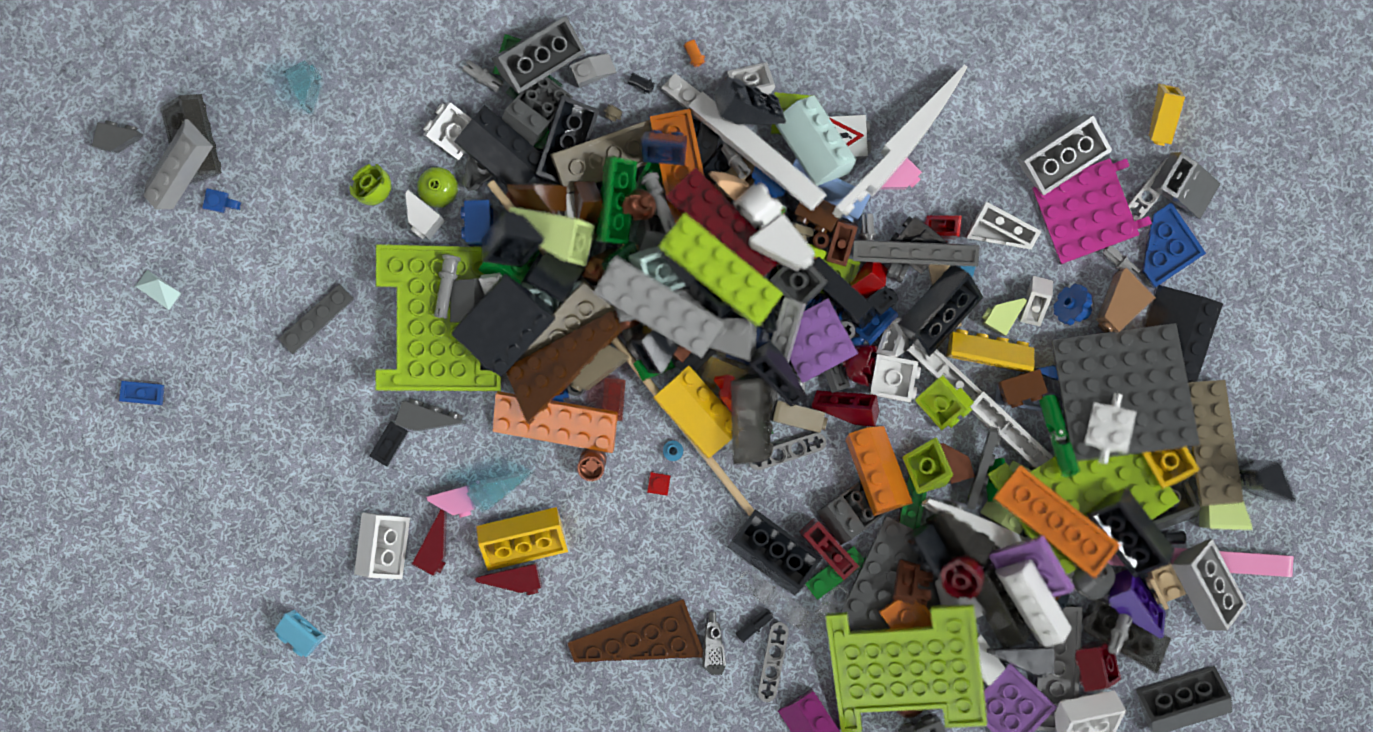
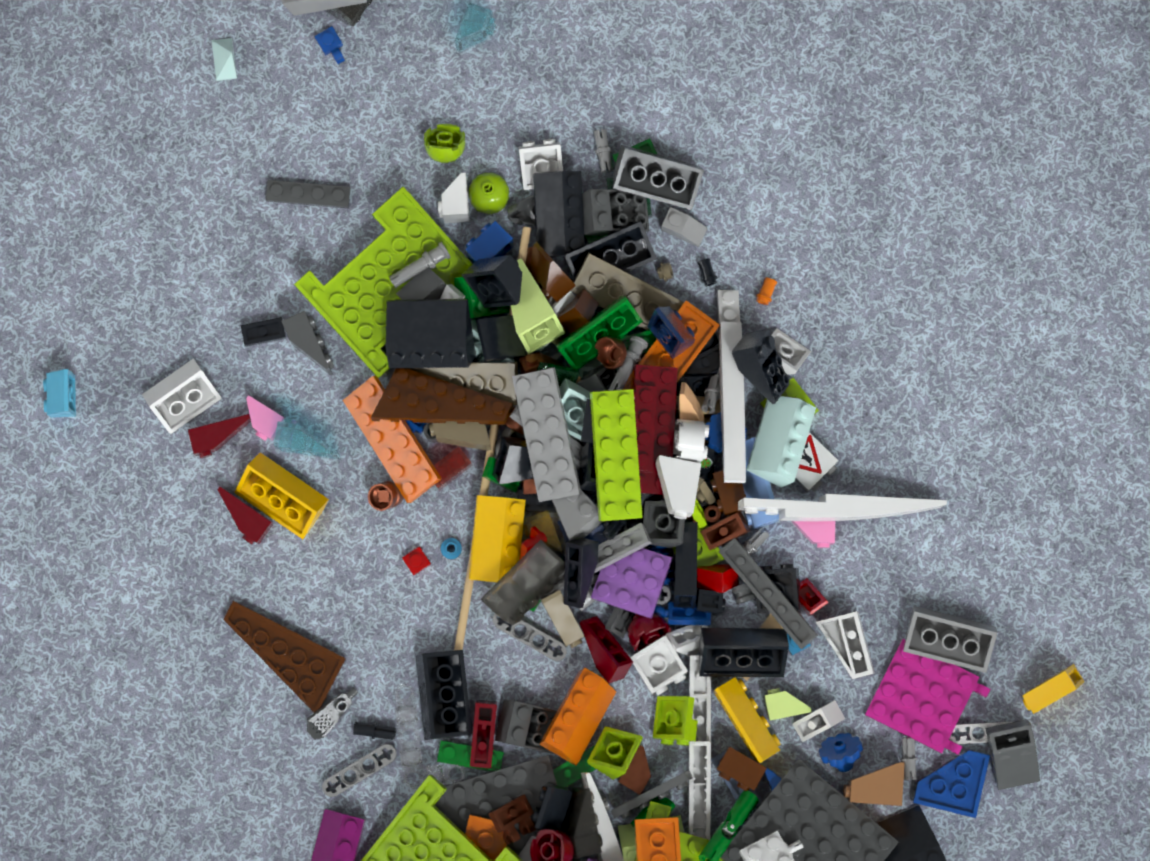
camera: 50 degrees right, 5 degrees down
blue plate [119,381,165,405] -> none

